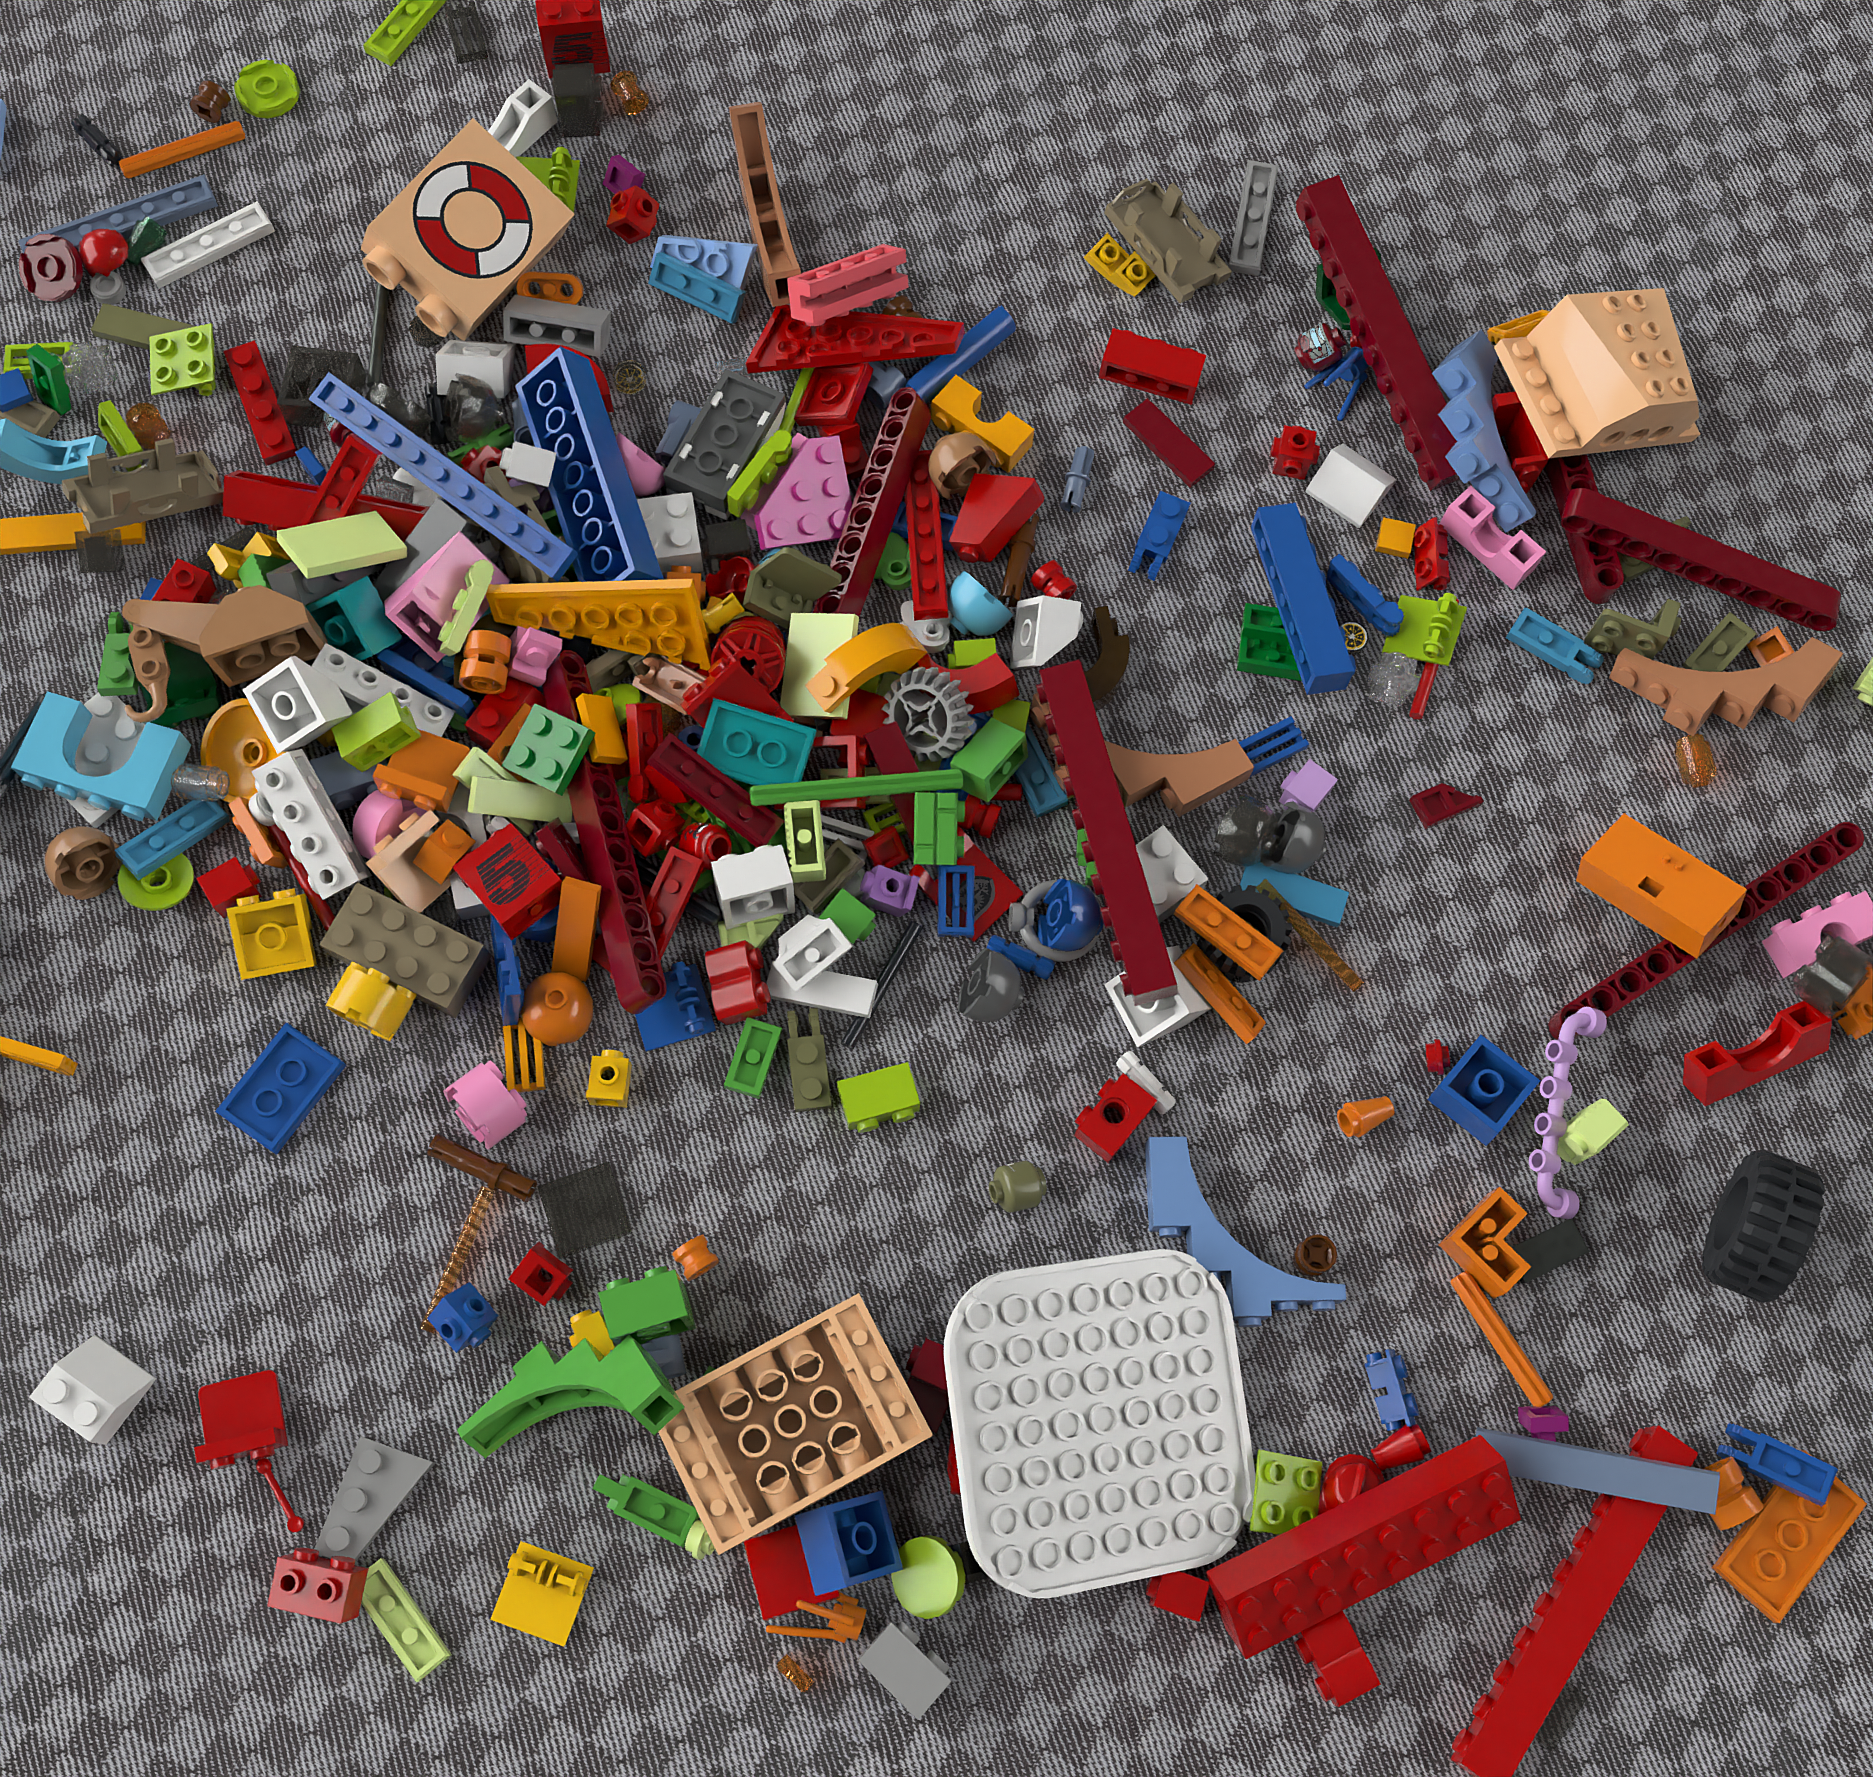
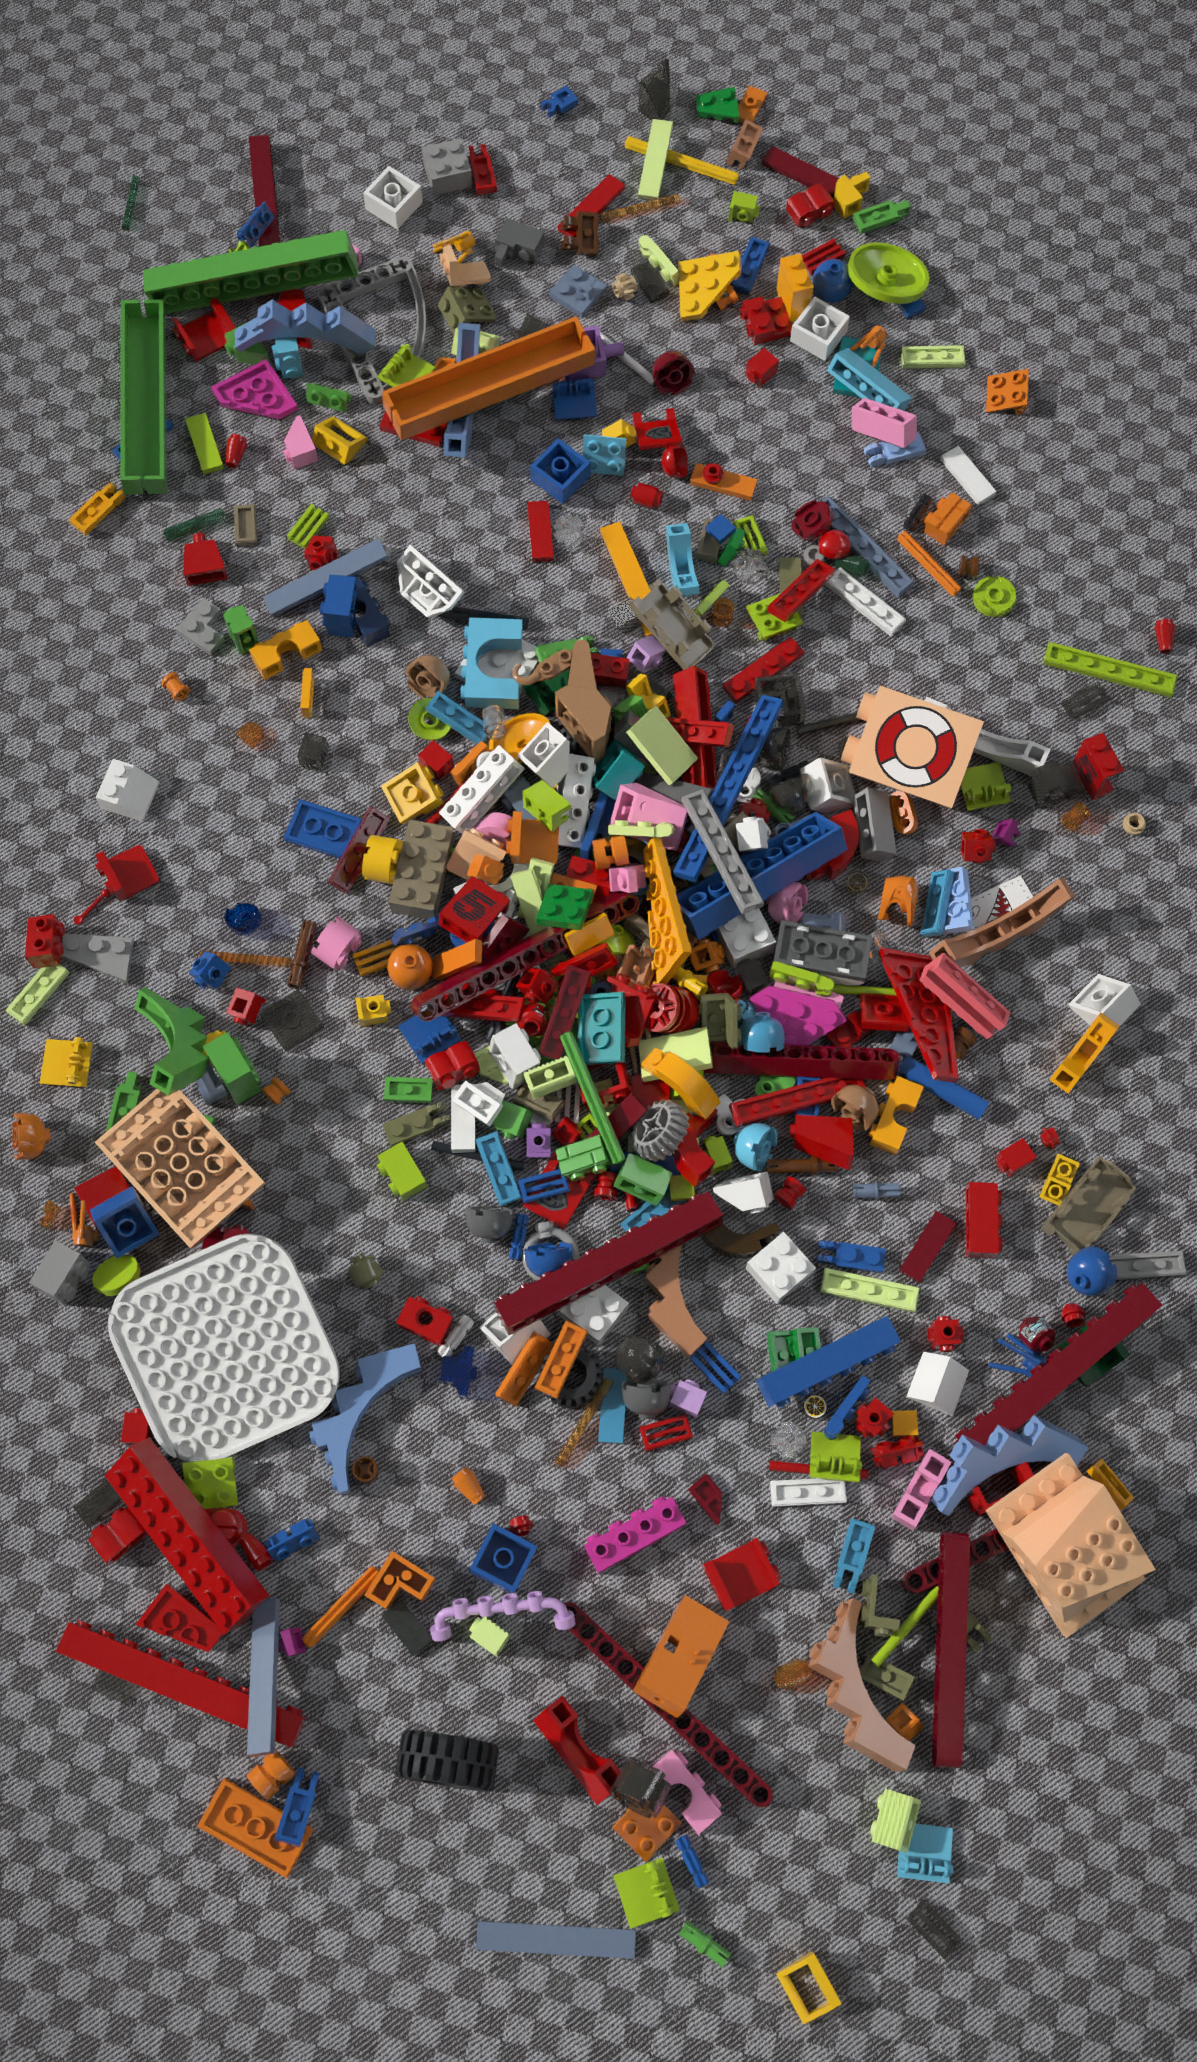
camera: 80 degrees right, 0 degrees up
none -> orange cylinder [12,1113,50,1160]
none -> clear smoke tile [73,1479,122,1527]
none -> red wing [135,1583,223,1652]
none -> clear blue hair [224,902,262,936]
none -> clear orange tile [235,722,263,750]
none -> clear smoke brick [297,732,329,771]
none -> dark red tile [327,806,390,894]
none -> clear blue brick [440,1346,477,1399]
none -> dark azure tile [475,1131,522,1206]
none -> dark pink brick [584,1495,686,1574]
none -> lavender brick [627,635,666,672]
none -> red tile [639,1413,693,1452]
none -> light grey tile [681,789,764,915]
none -> red panel [702,1537,781,1613]
none -> dark azure cylinder [738,1012,785,1052]
none -> white brick [746,1232,816,1304]
none -> red plate [767,559,835,622]
none -> white tile [770,1478,847,1507]
none -> yellowish green tile [820,1268,920,1313]
none -> red brick [854,1397,894,1439]
none -> lime bar [871,1584,938,1667]
none -> orange helmet [878,876,919,928]
none -> orange brick [924,492,972,545]
none -> white tile [940,446,996,506]
none -> white sticker [965,875,1033,933]
none -> red brick [996,1138,1037,1177]
none -> red plate [1040,1127,1060,1149]
none -> light orange arch [1049,1012,1120,1094]
none -> red plate [1061,1303,1086,1328]
none -> blue cylinder [1067,1246,1118,1297]
none -> white slope [1068,974,1141,1026]
none -> tan plate [1123,813,1146,835]

